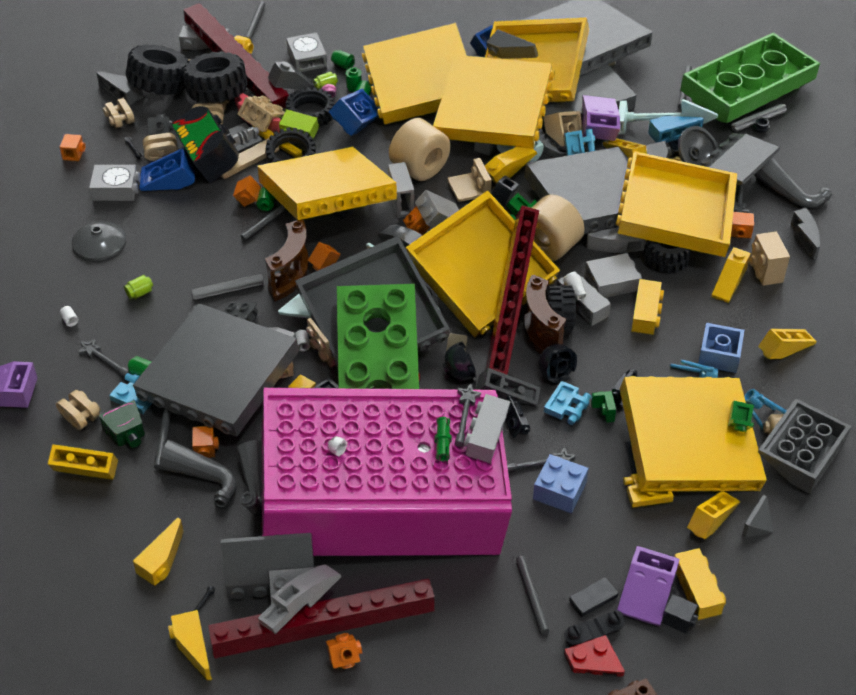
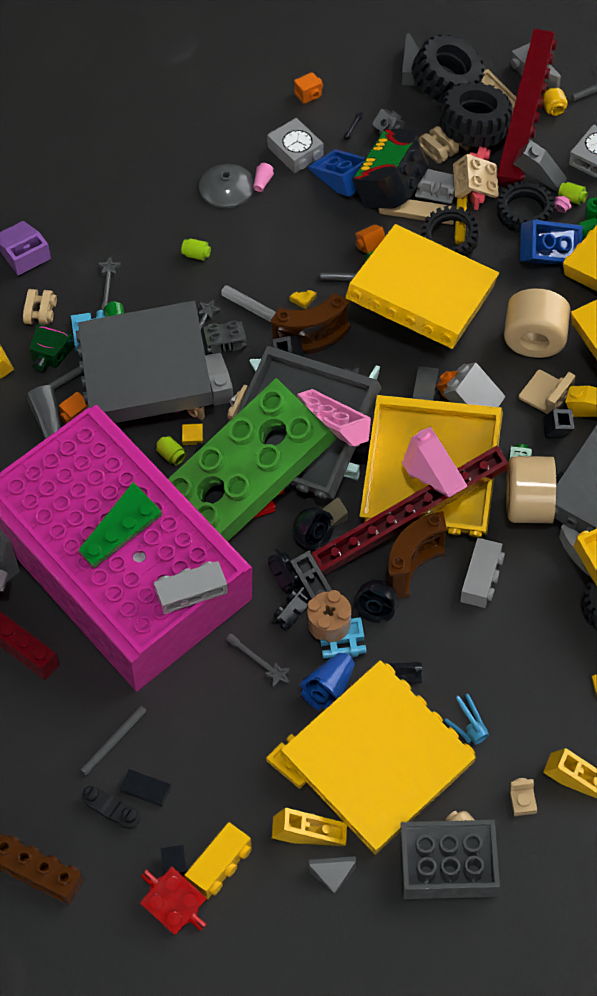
camera: 55 degrees right, 10 degrees up
white hinge [59,306,79,327] -> none
tan brick [102,98,135,128] -> none
tan brick [143,133,178,161] -> none
lime brick [279,110,319,139] -> none
orange brick [308,242,341,271] -> none
white hinge [328,437,347,456] -> none
light grey brick [388,162,414,218] -> none
green pin [434,417,452,461] -> none
dark grey piece [455,384,481,447] -> none
green bracket [506,193,537,215] -> none
medium blue brick [533,454,589,514] -> none
black tyre [546,285,576,333] -> none
white cone [563,272,587,301] -> none
wing [564,635,625,677] -> none
light grey brick [585,253,642,298] -> none
green bracket [591,391,616,423] -> none
medium lavender slope [617,546,680,627] -> none
yellow brick [631,279,664,335] -> none
medium blue brick [698,323,745,373] -> none
green bracket [728,401,754,432] -> none
dark azure plant [744,389,787,430] -> none
none -> green wing [79,482,162,569]
none -> red plate [140,866,207,935]
none -> bright pink cone [253,163,274,192]
none -> black brick [273,336,304,357]
none -> yellow tile [289,290,317,309]
none -> bright pink wedge [297,389,371,446]
none -> blue cone [300,653,355,710]
none -> medium nougat brick [307,590,351,643]
none -> bright pink wedge [402,427,468,497]
none -> tan bracket [509,778,537,816]

